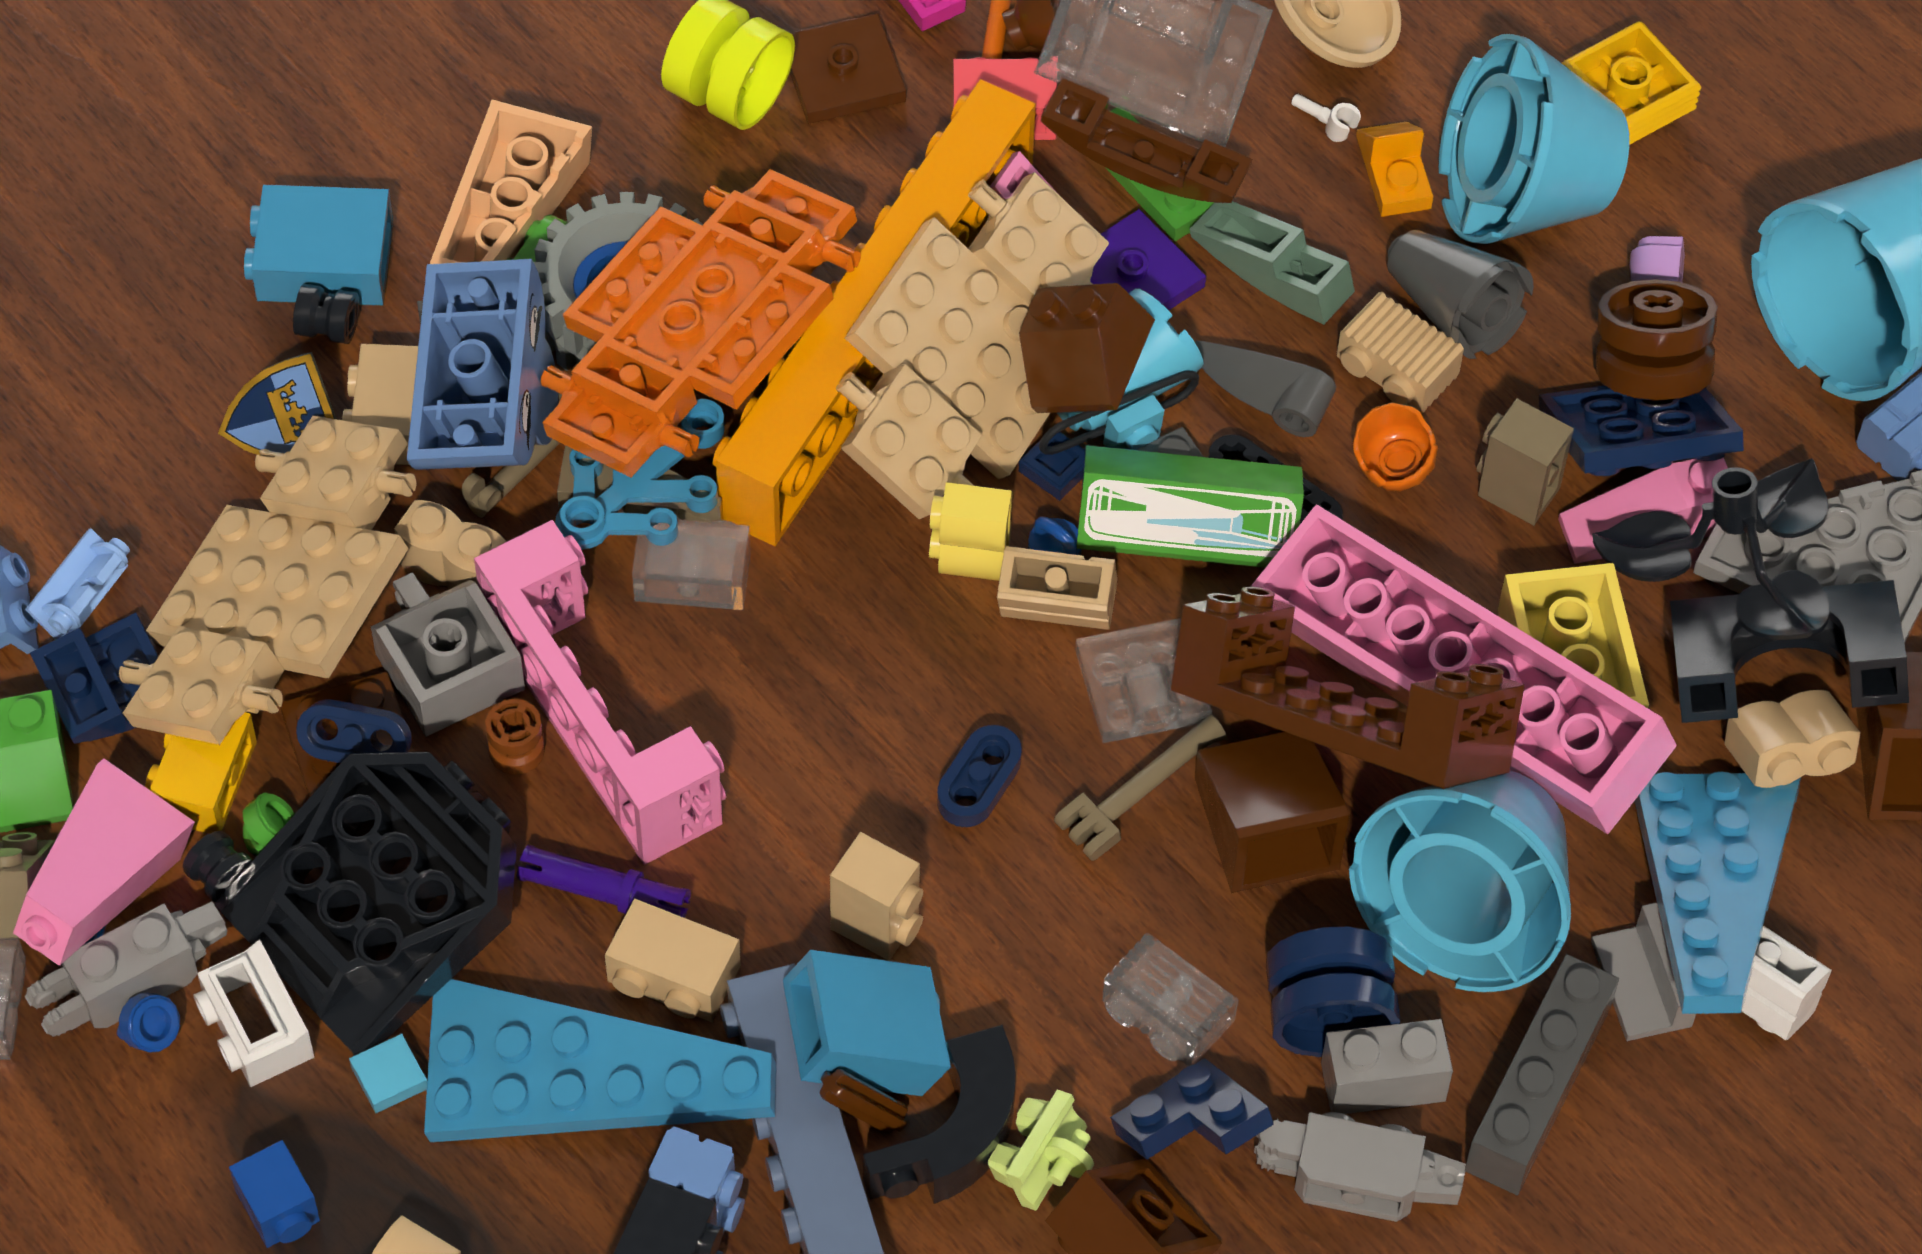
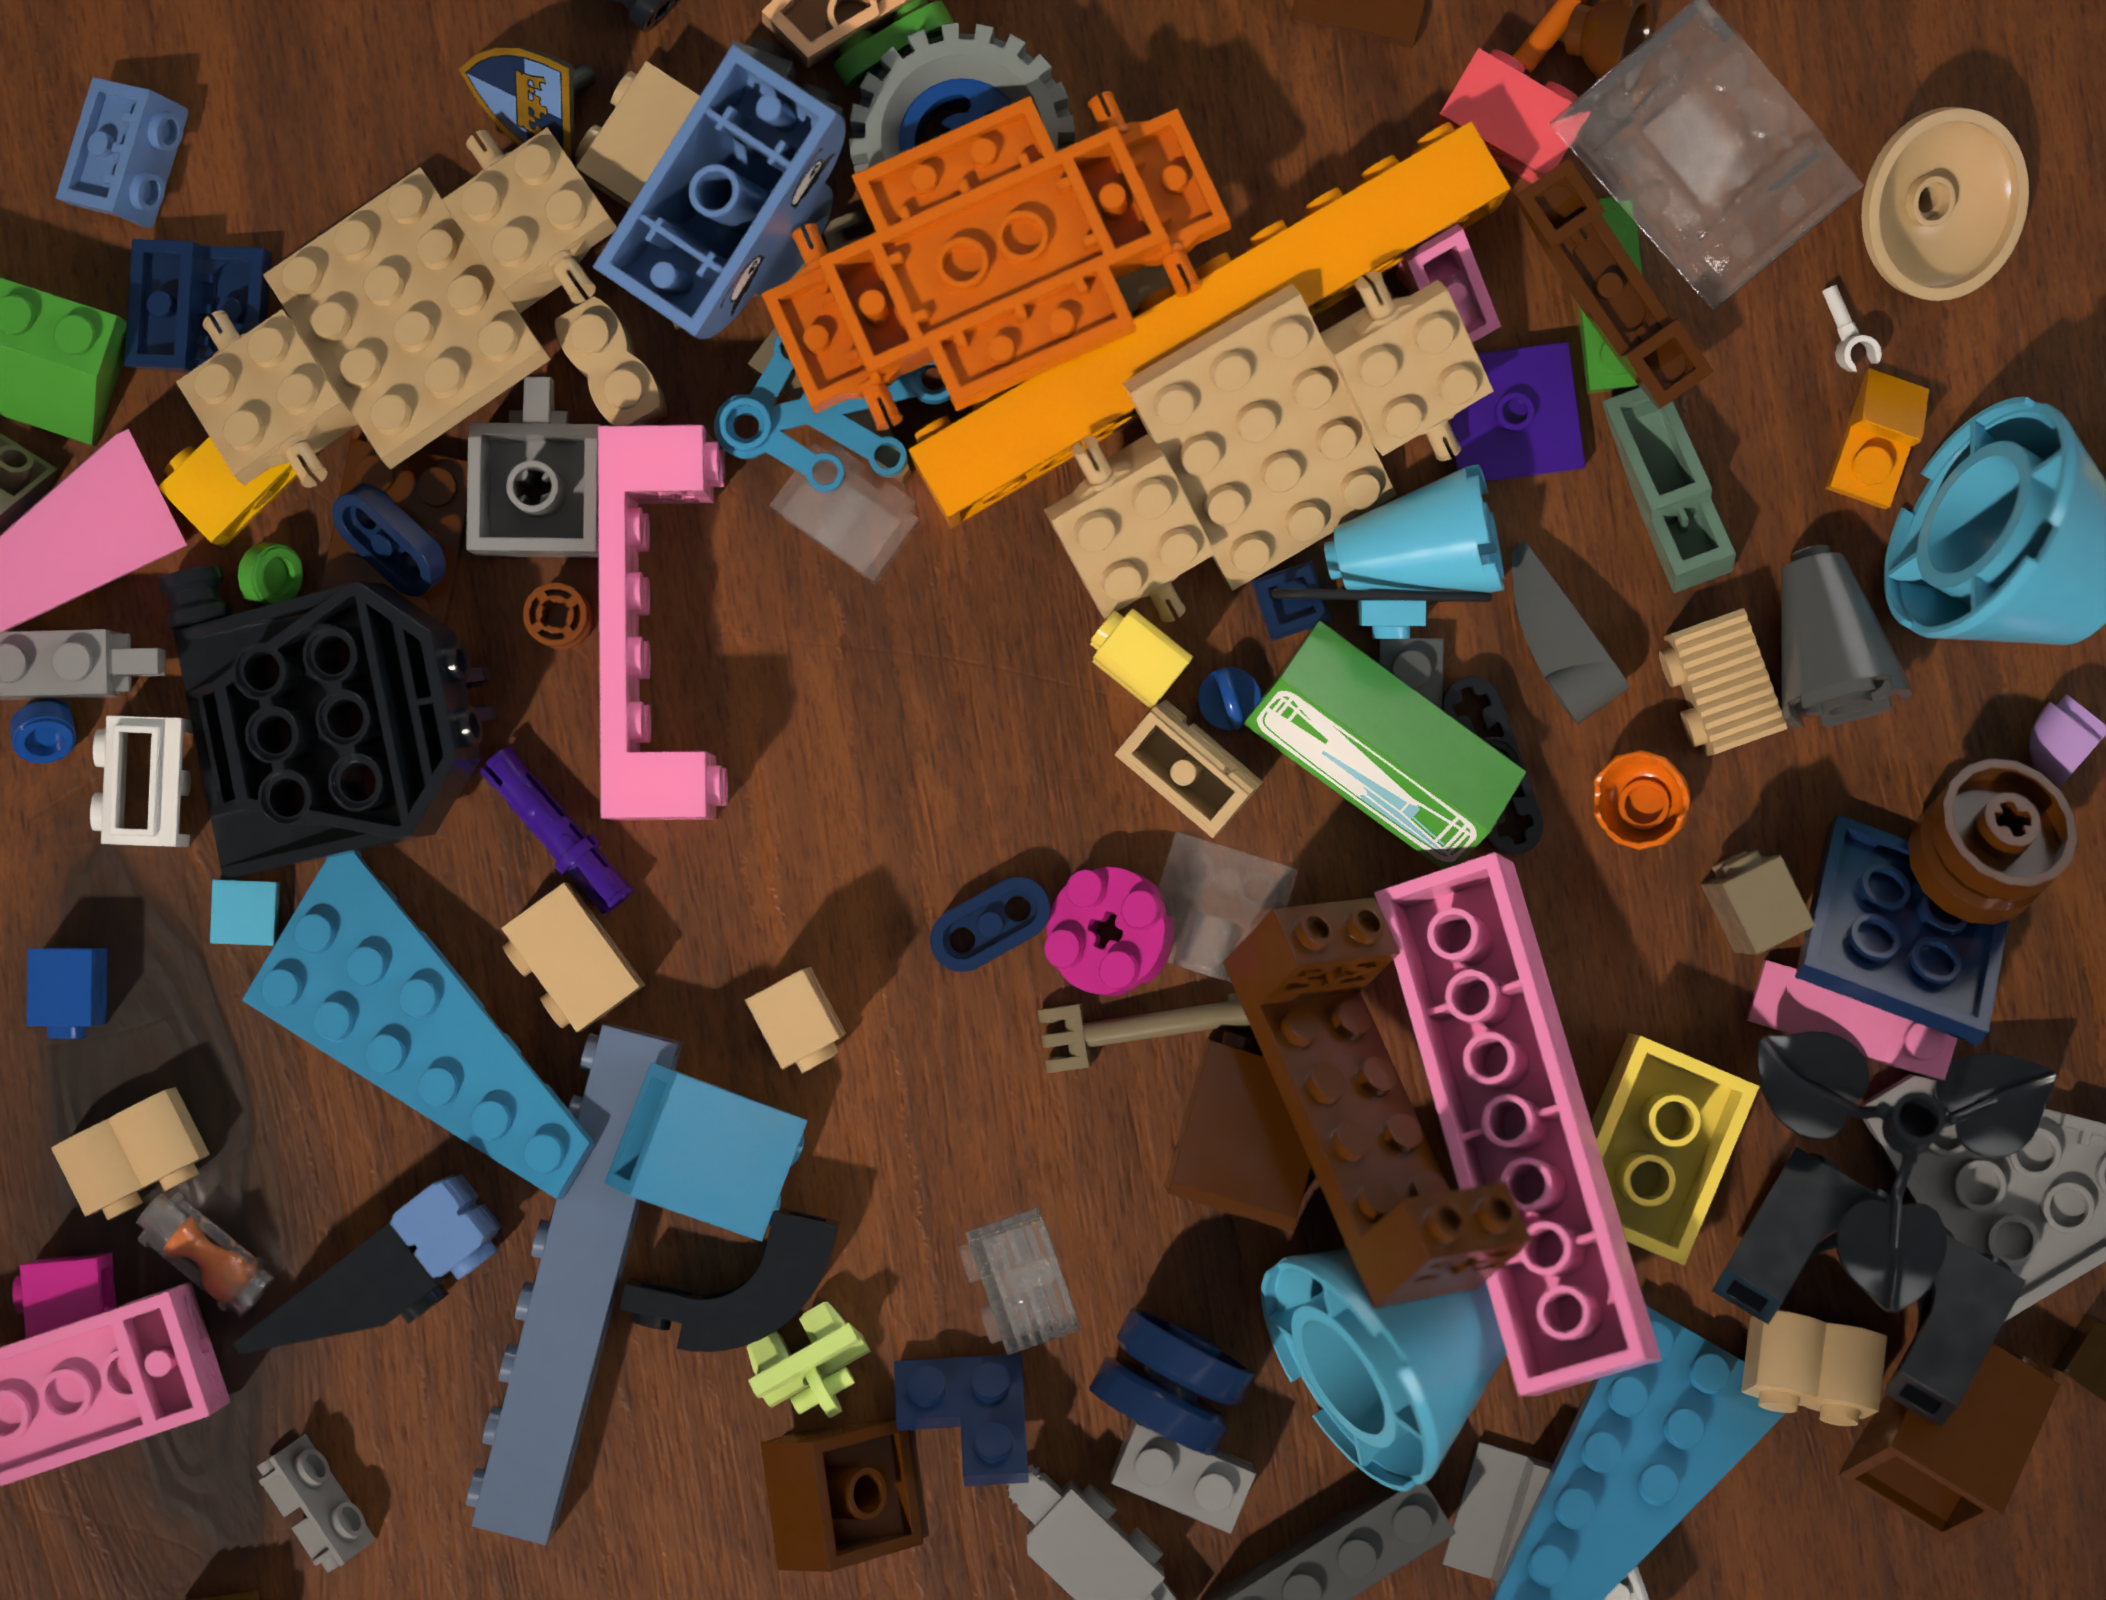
camera: 30 degrees right, 30 degrees up
light blue hinge [25,528,130,640] -> none
reddish brown axle [819,1069,908,1134] -> none
reddish brown slope [1019,283,1155,413] -> none
none -> dark pink plate [1044,867,1174,997]

